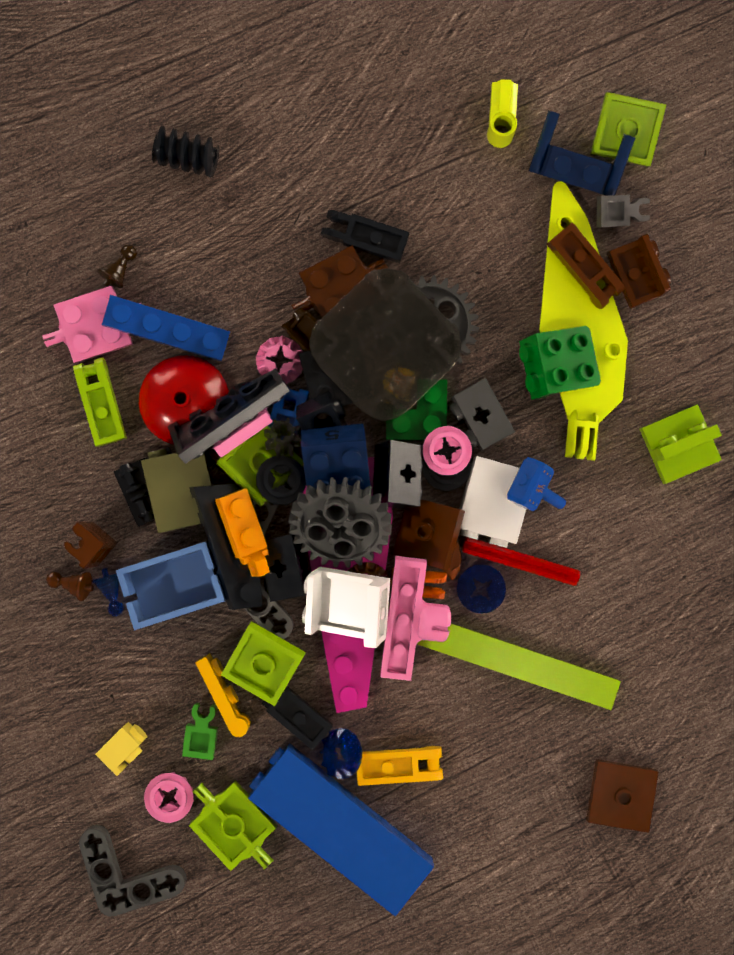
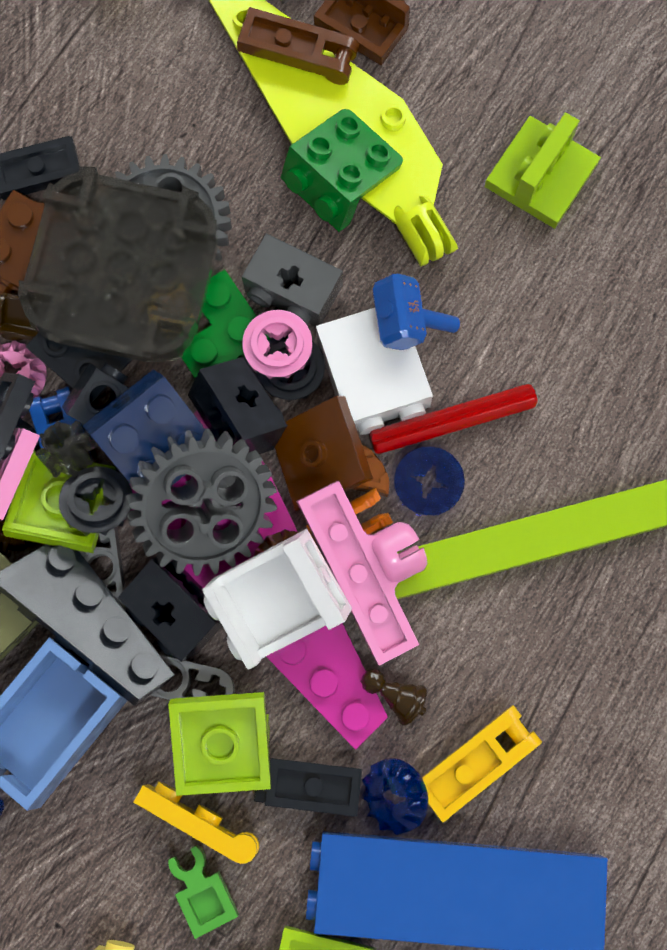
camera: 25 degrees left, 10 degrees down
light orange hinge [215,488,270,577] -> none
none -> dark brown piece [360,669,427,726]

